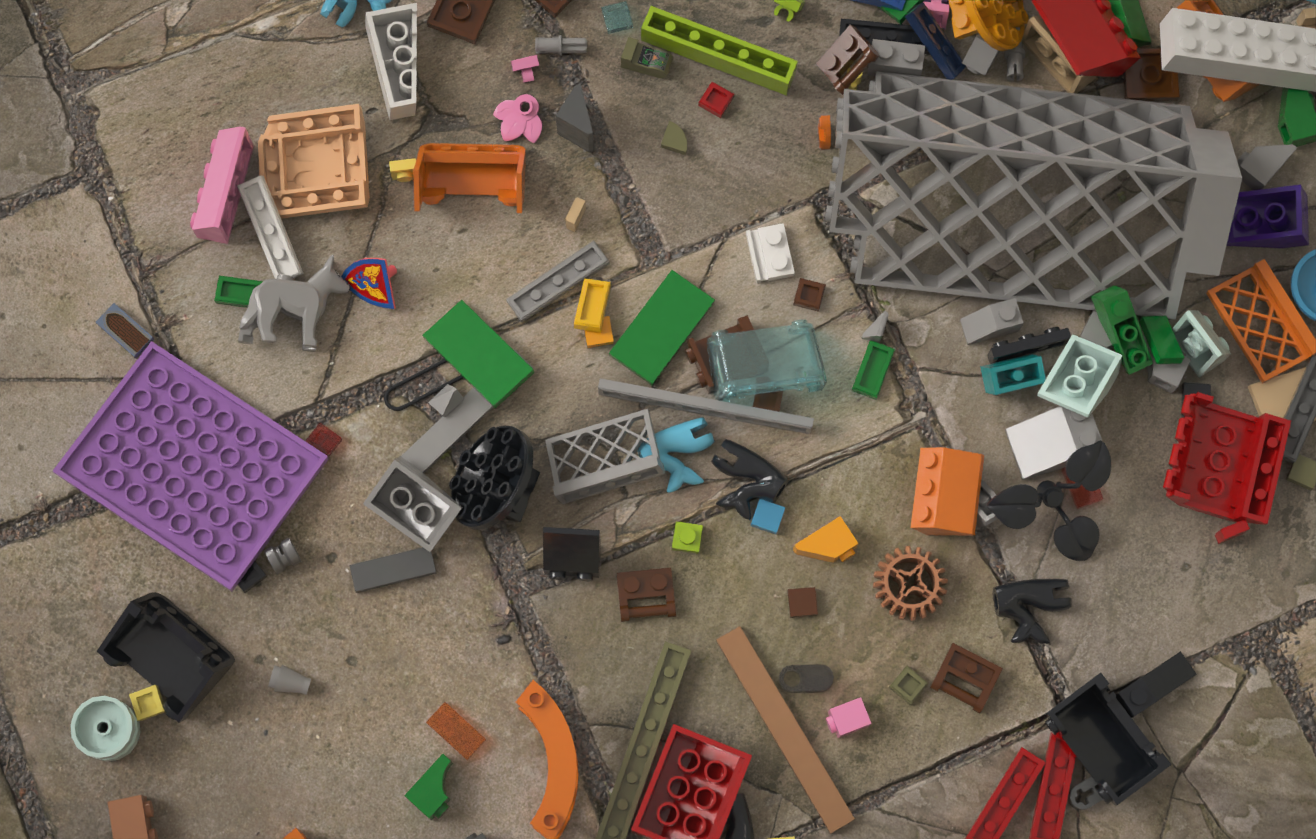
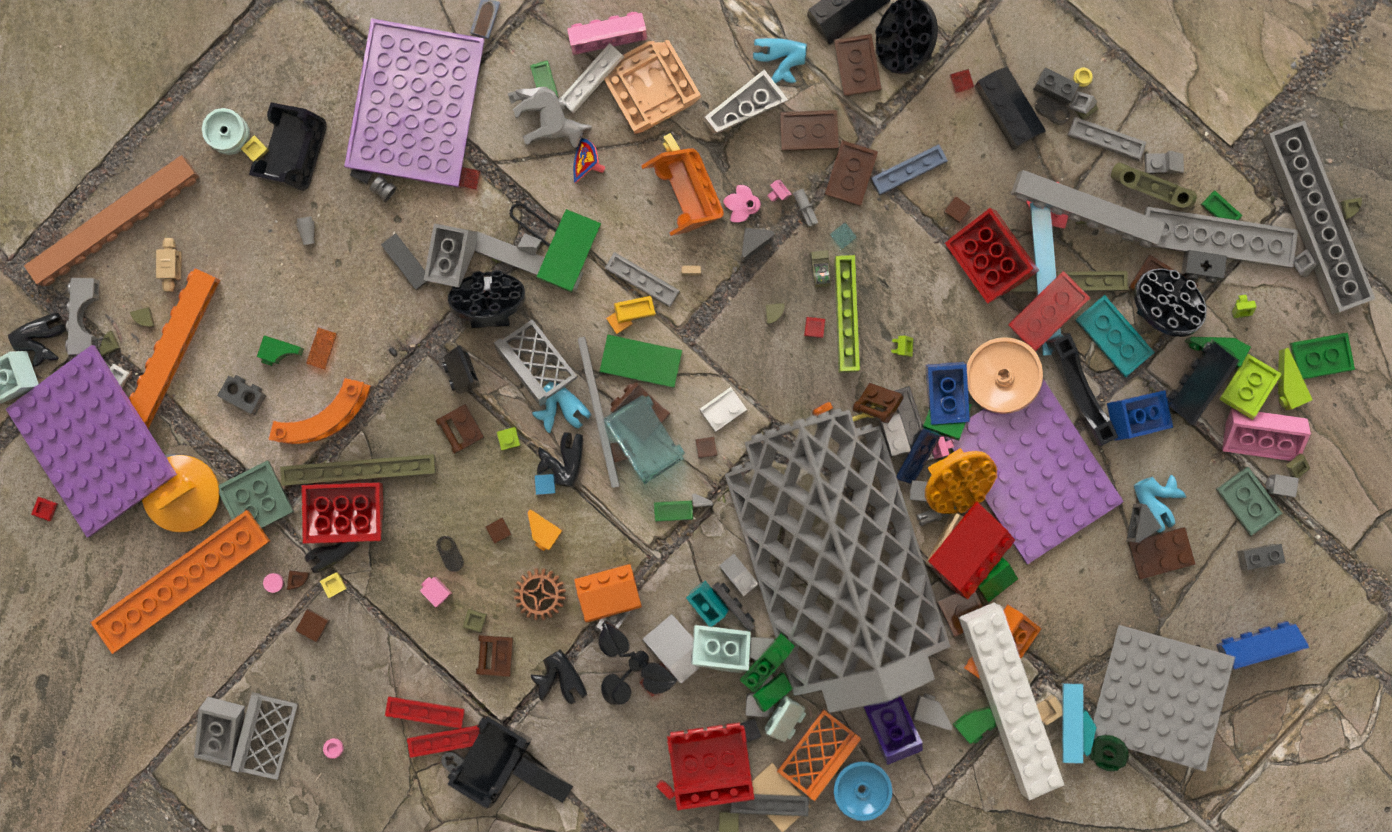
camera: 65 degrees right, 10 degrees up
medium nougat tile [716,626,855,834] -> none

